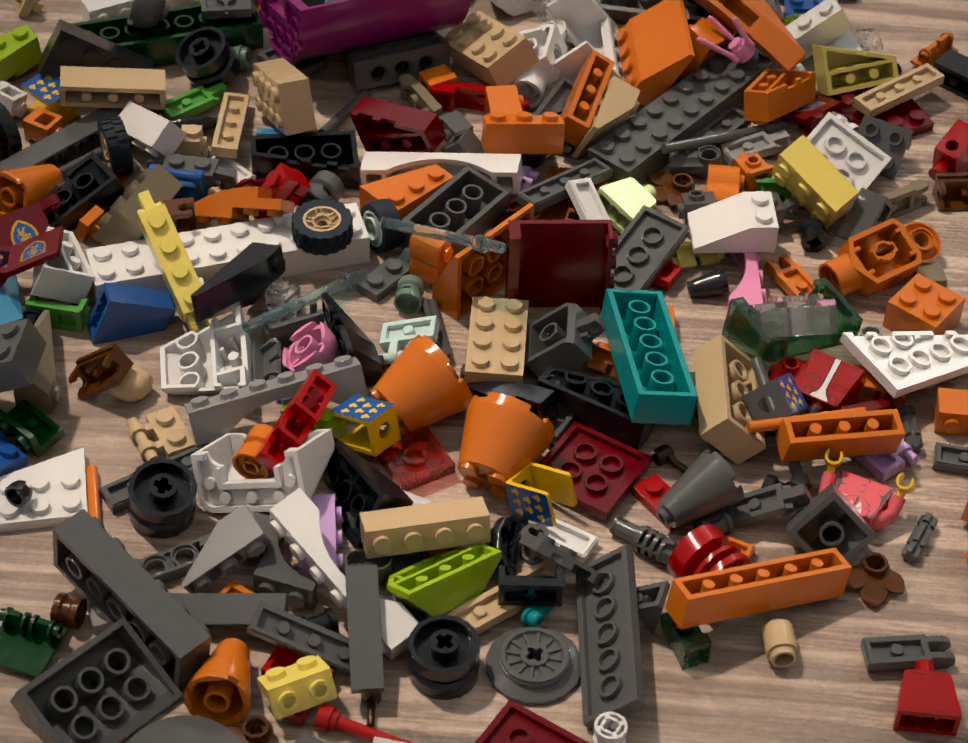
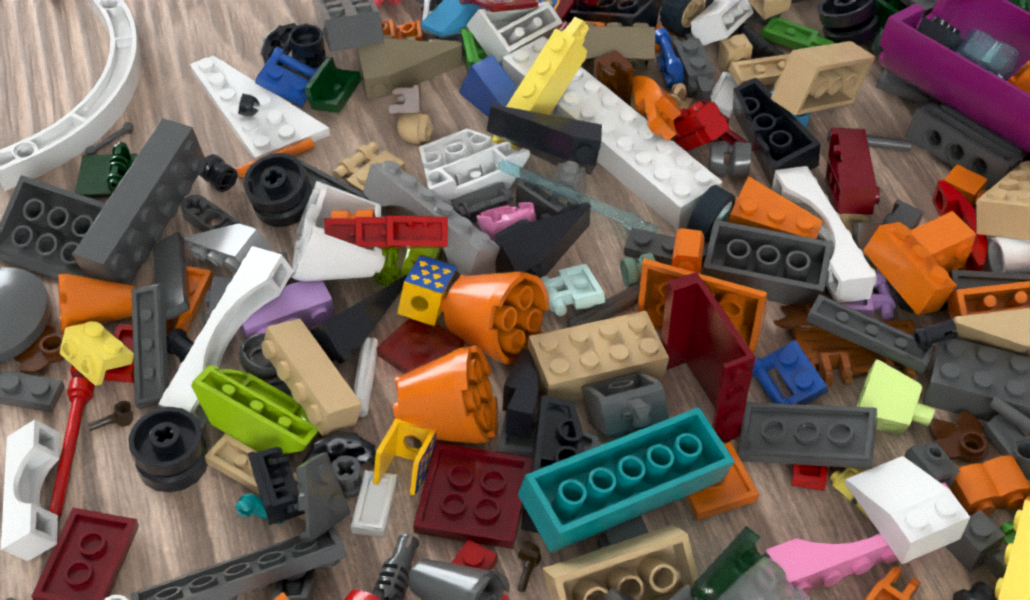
camera: 70 degrees right, 5 degrees up
black wheel [291,199,353,256] -> none
dark grey tile [345,565,384,694] -> none
clear light blue bar [379,217,506,254] -> none
dark tan hinge [399,73,443,116] -> none
dark grey piece [486,626,581,704] -> none
white tile [565,178,610,220] -> none
black cone [687,269,729,298] -> none
none -> black pin [913,318,957,349]

